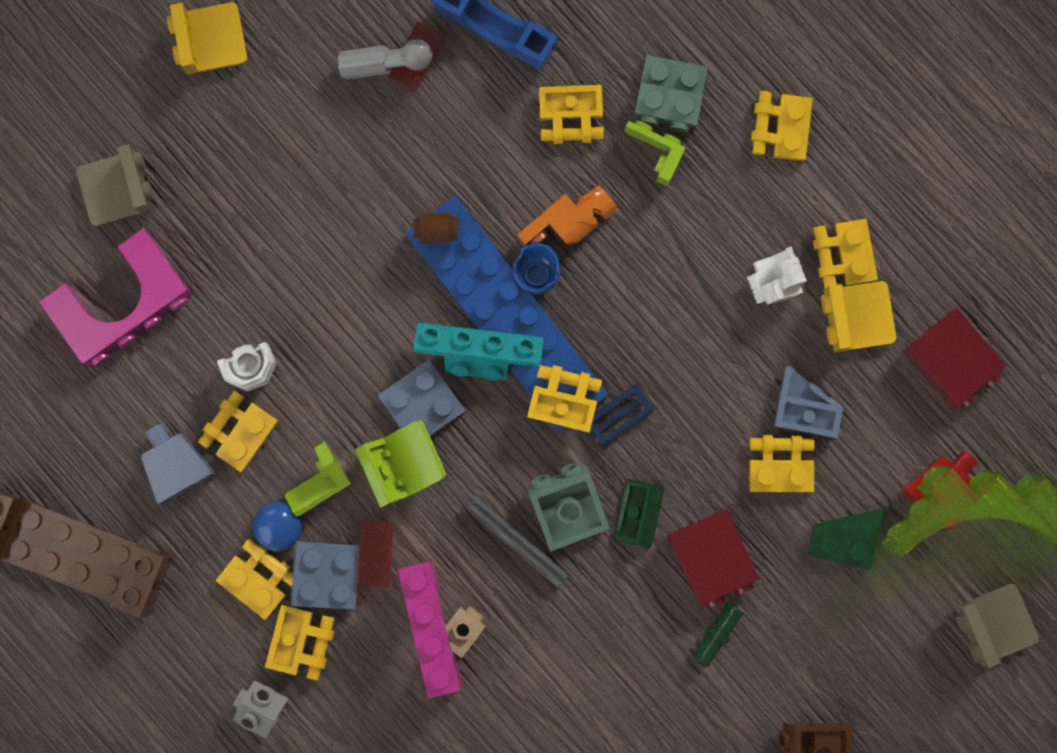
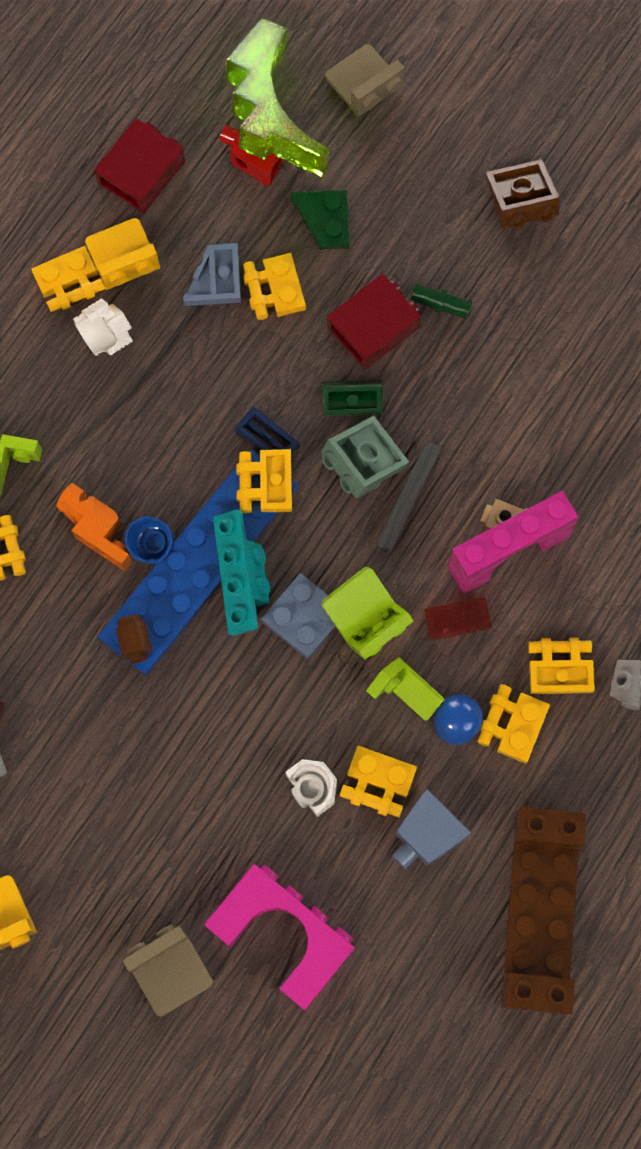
camera: 105 degrees left, 10 degrees down
sand blue plate [290,541,360,610] -> none

